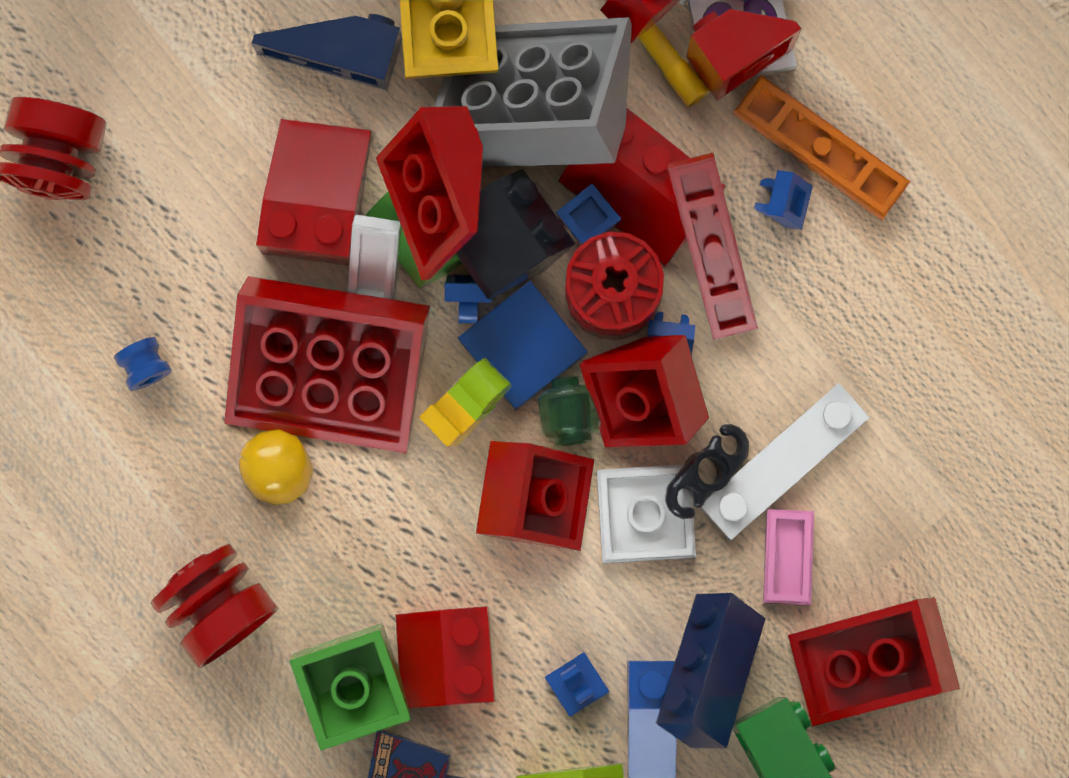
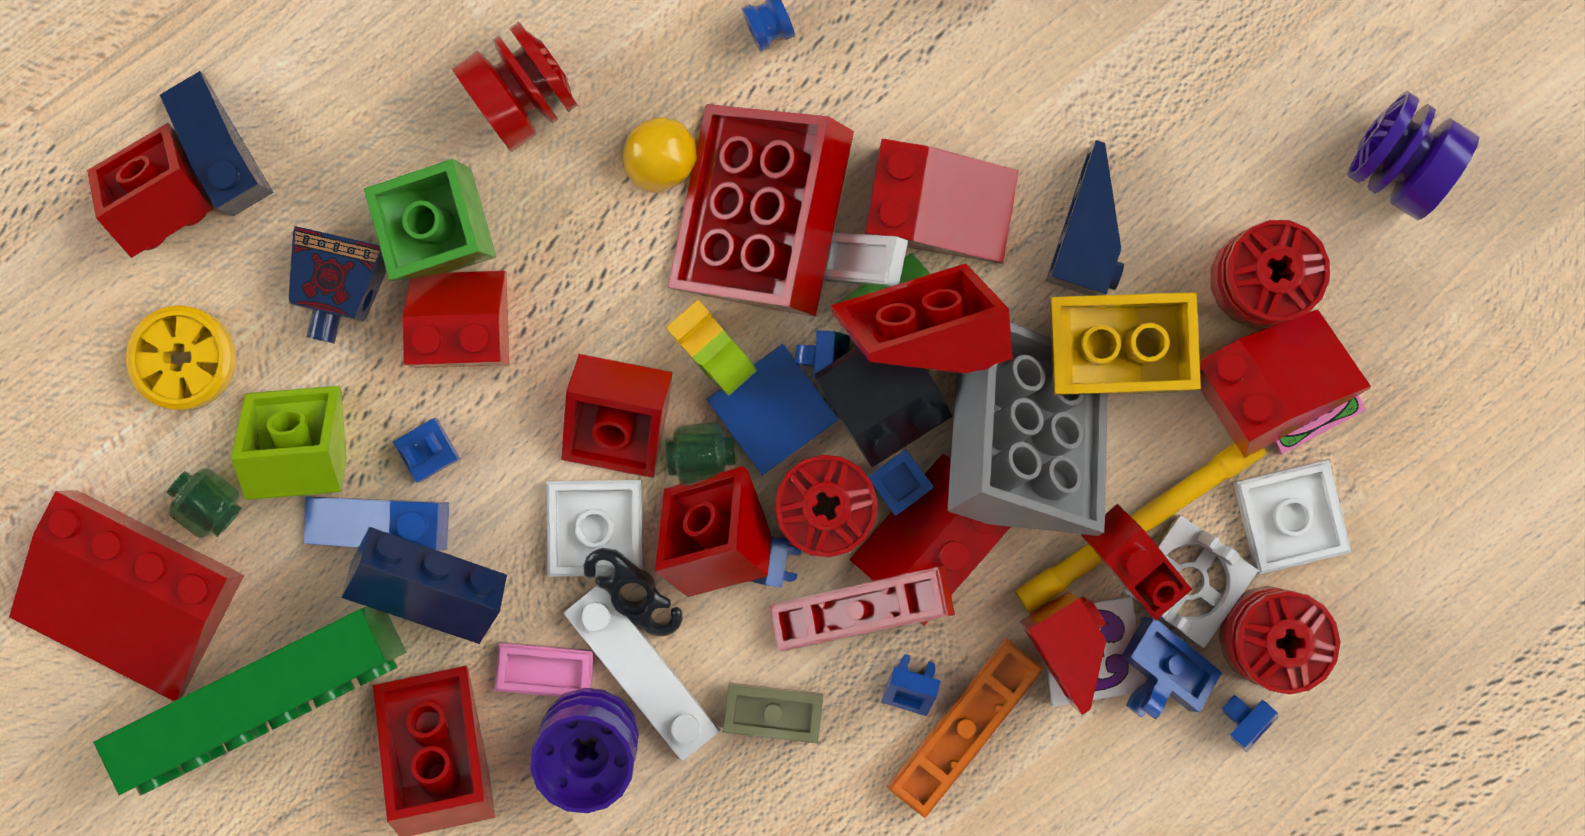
camera: 95 degrees right, 5 degrees up
none -> dark purple wheel [530,688,639,814]
none -> olive plate [723,682,823,743]

